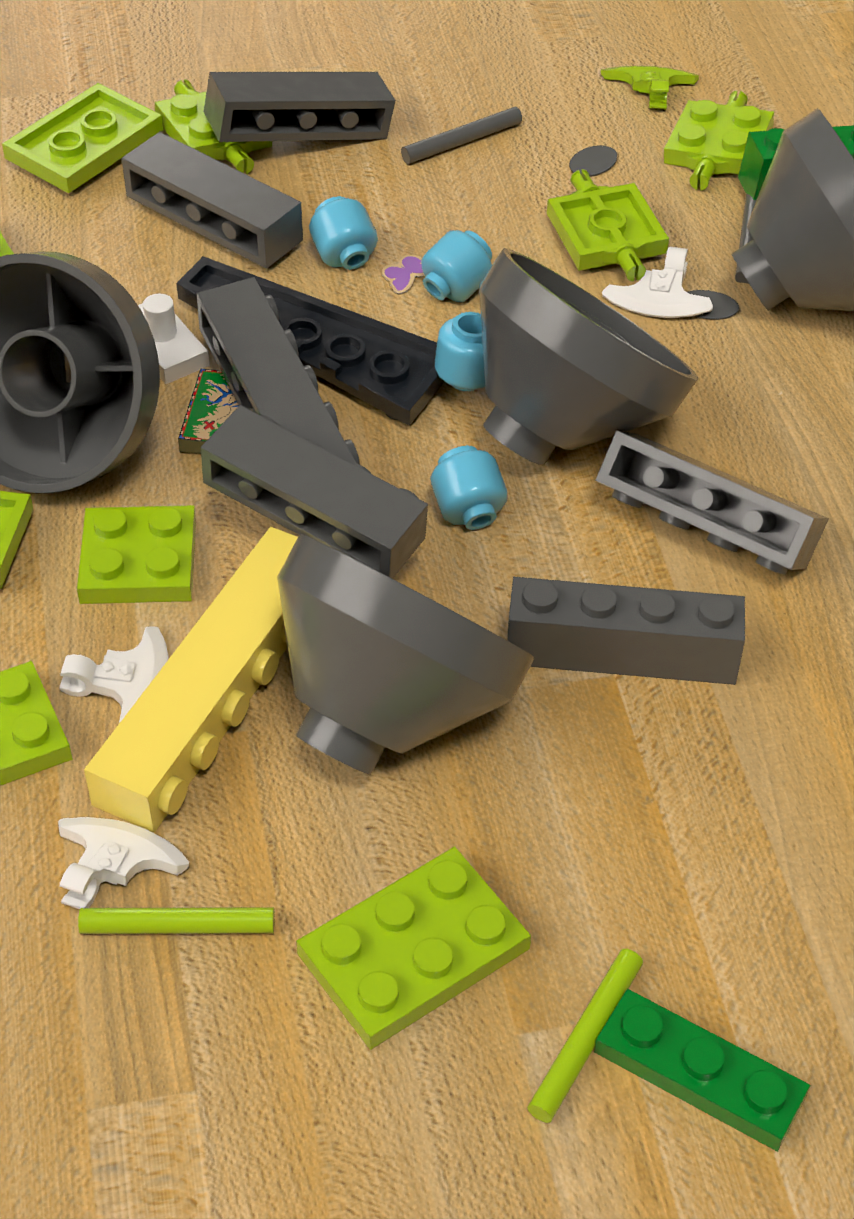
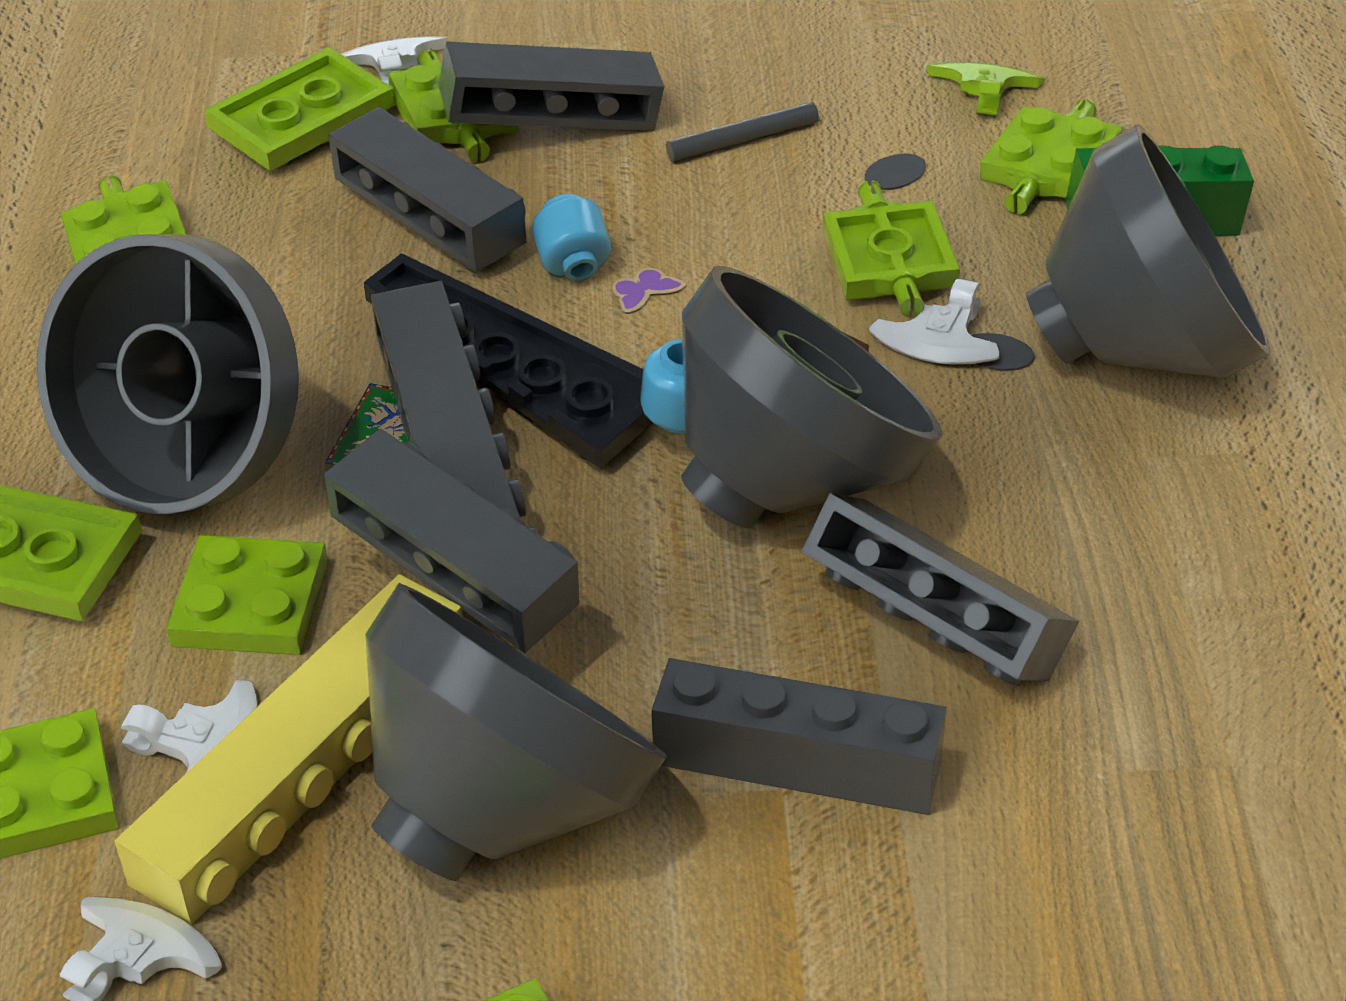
camera: 10 degrees right, 5 degrees down
white tile [138,294,210,384] -> none
medium azure head [421,230,492,302] -> none
medium azure head [430,445,508,530] -> none
none -> white piece [341,36,448,85]

